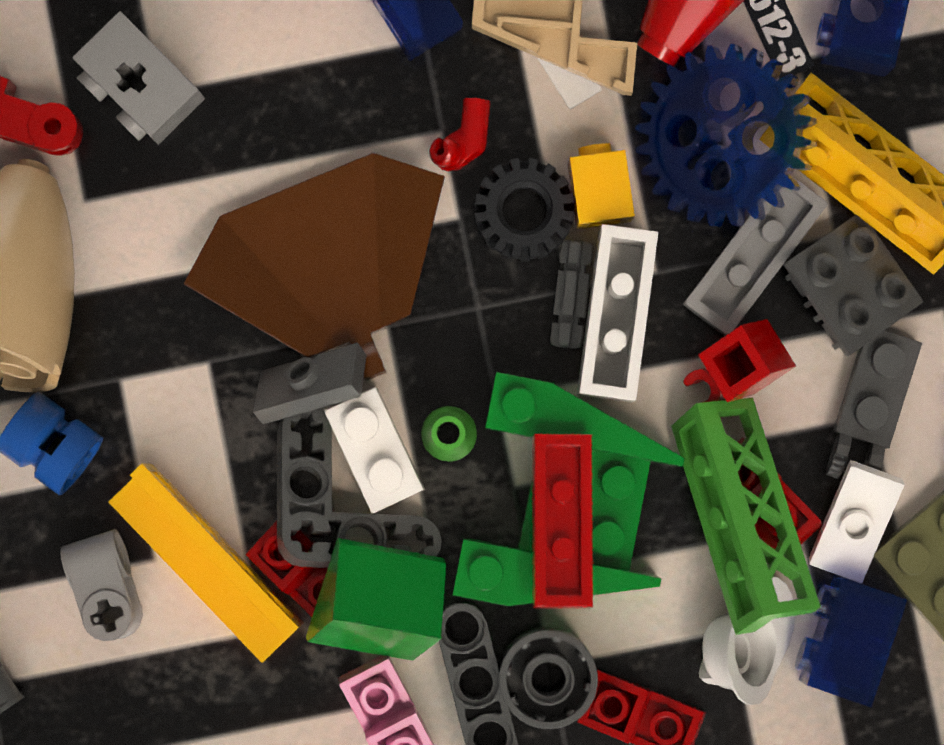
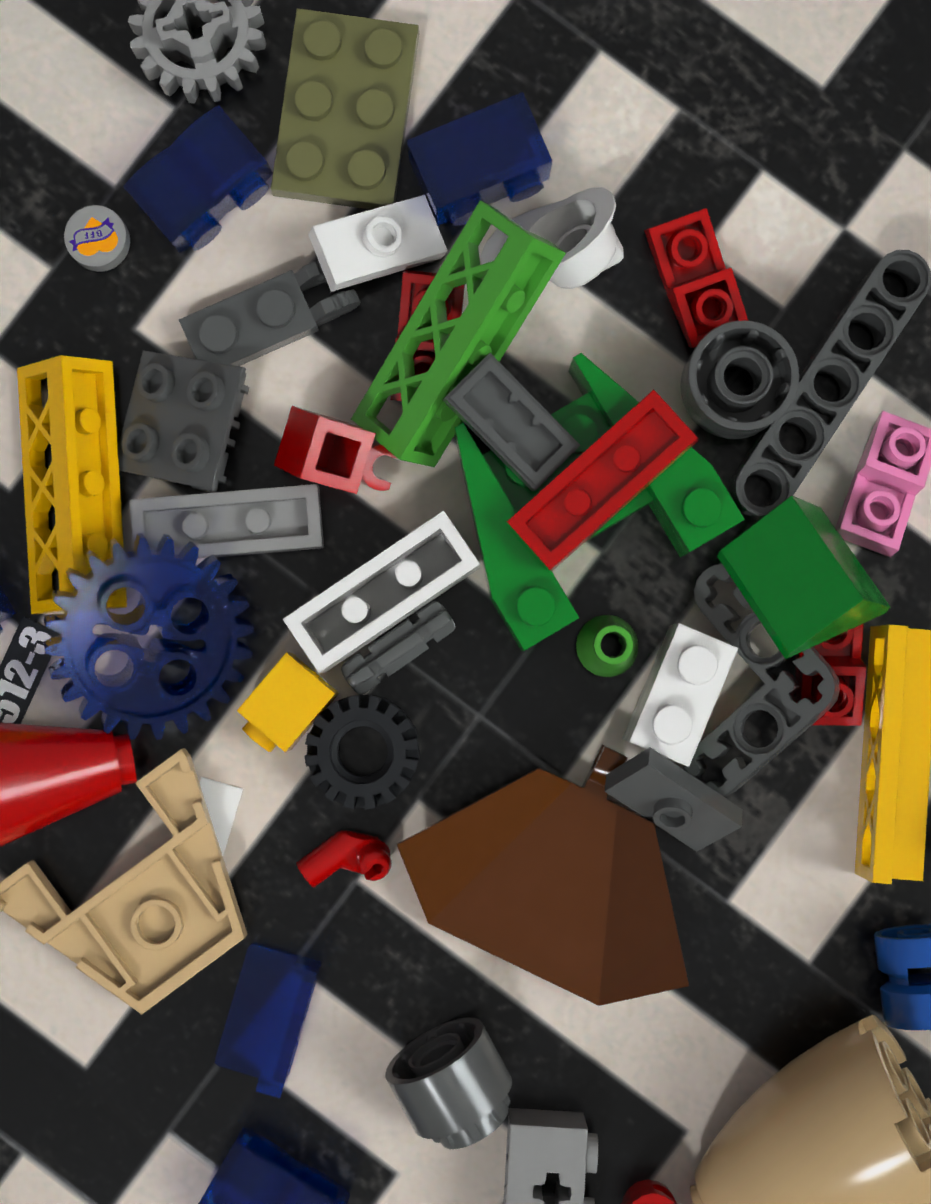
camera: 135 degrees left, 0 degrees up
none -> dark grey piece [385,1017,512,1149]
none -> dark grey plate [443,353,580,492]

